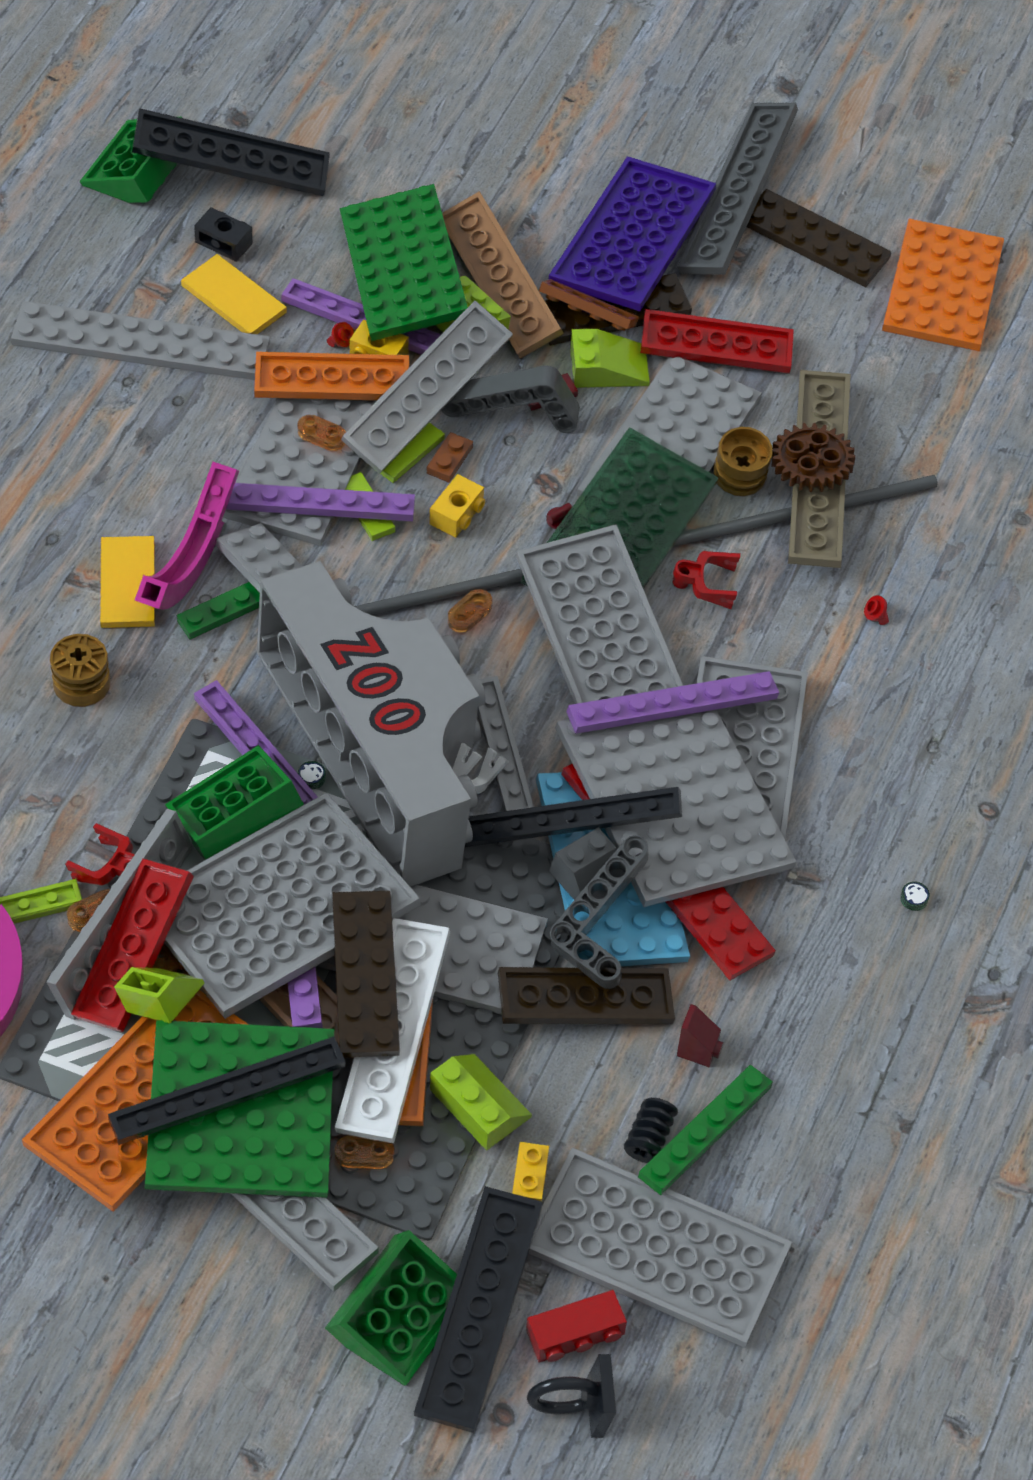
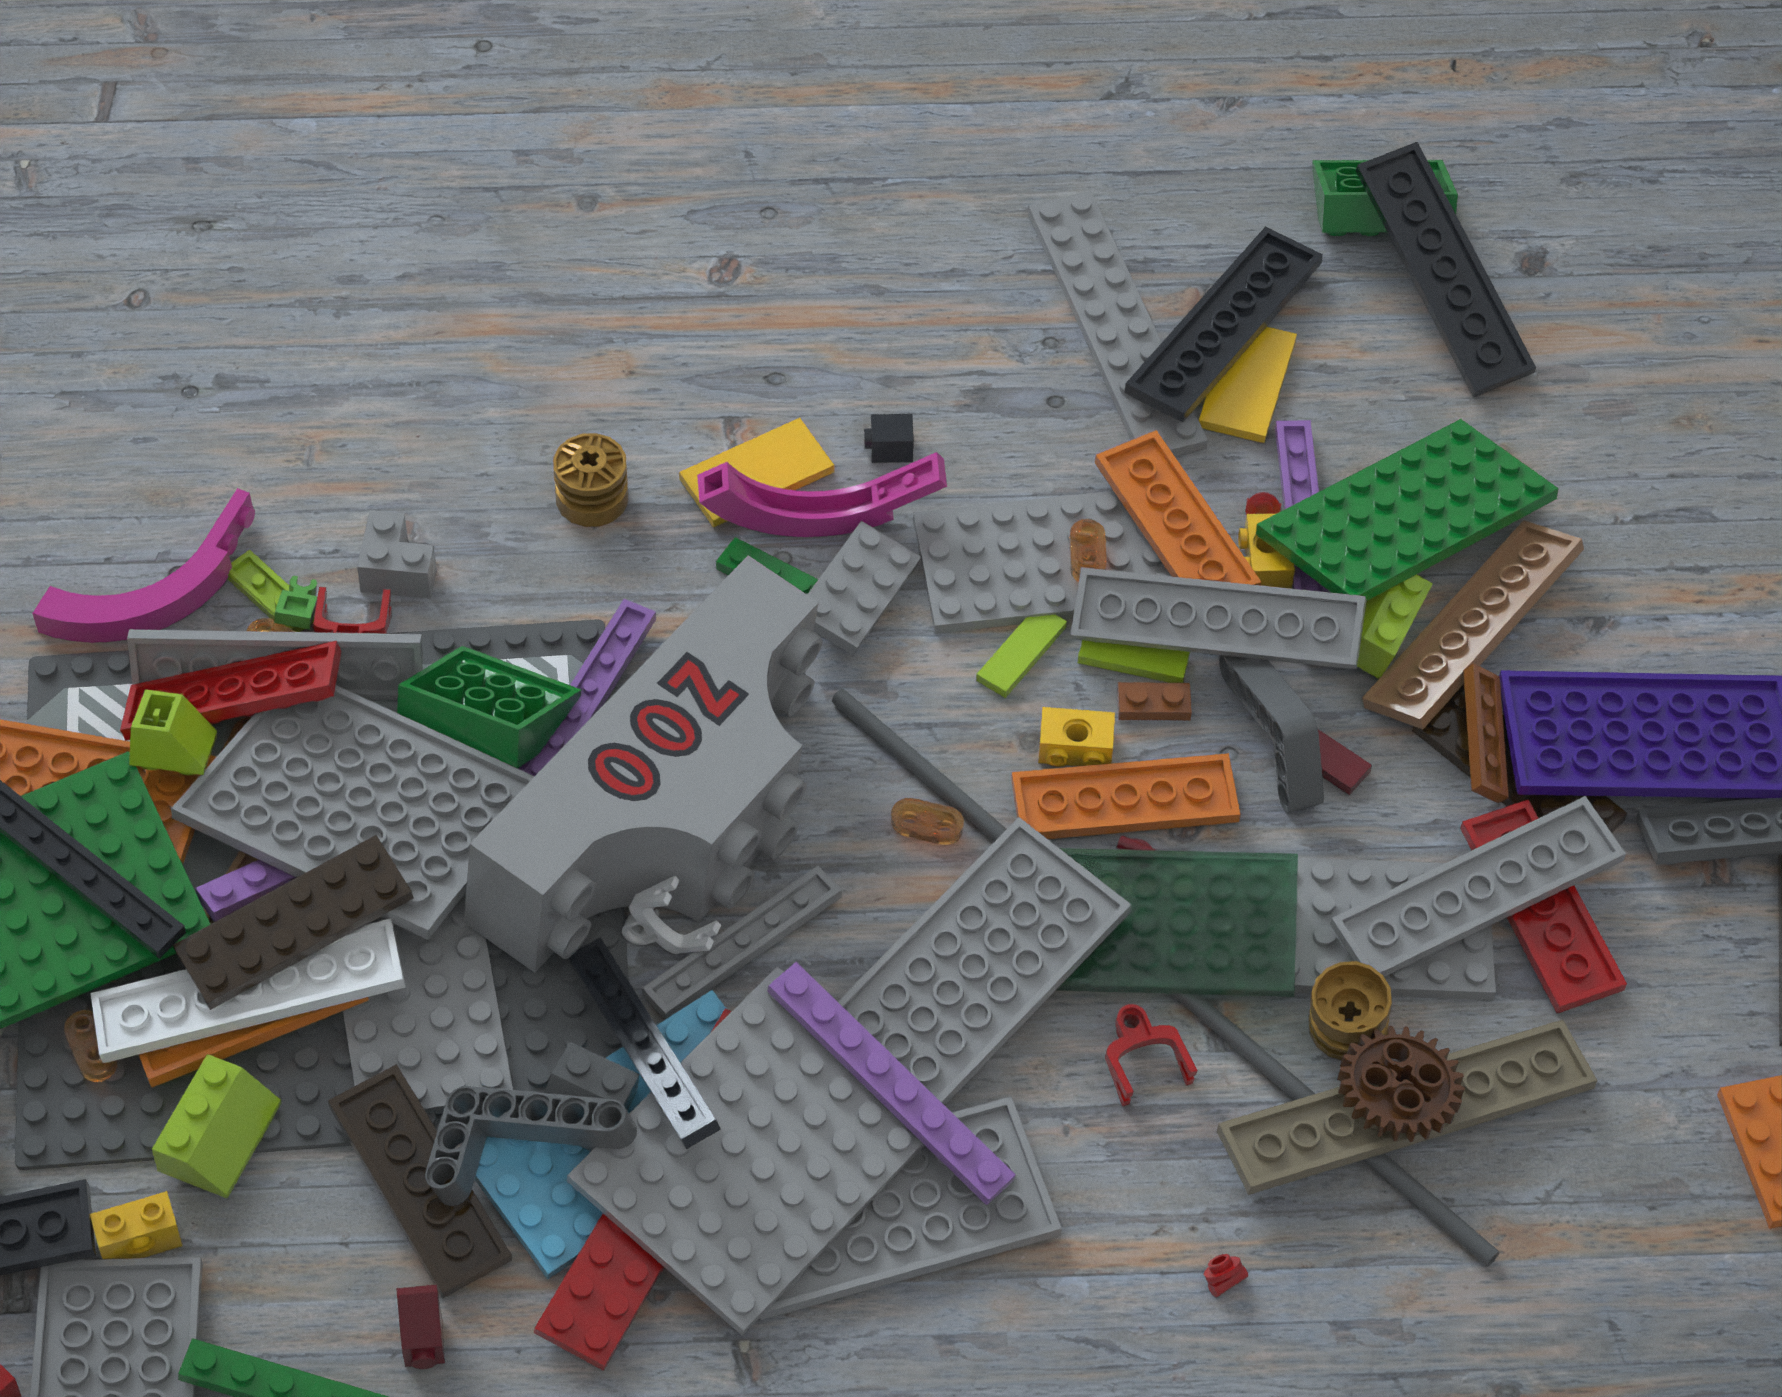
camera: 65 degrees right, 0 degrees up
black brick [194,207,253,262] -> none
medium lavender plate [226,483,415,521] -> none
lime slope [570,329,650,388] -> none
black piece [624,1097,678,1163] -> none
none -> bright green plate [274,576,318,629]
none -> light grey brick [357,510,437,599]
none -> black brick [864,414,914,463]
none -> orange plate [1011,753,1241,839]
none -> black plate [1124,226,1323,422]
none -> light grey plate [1330,796,1626,977]

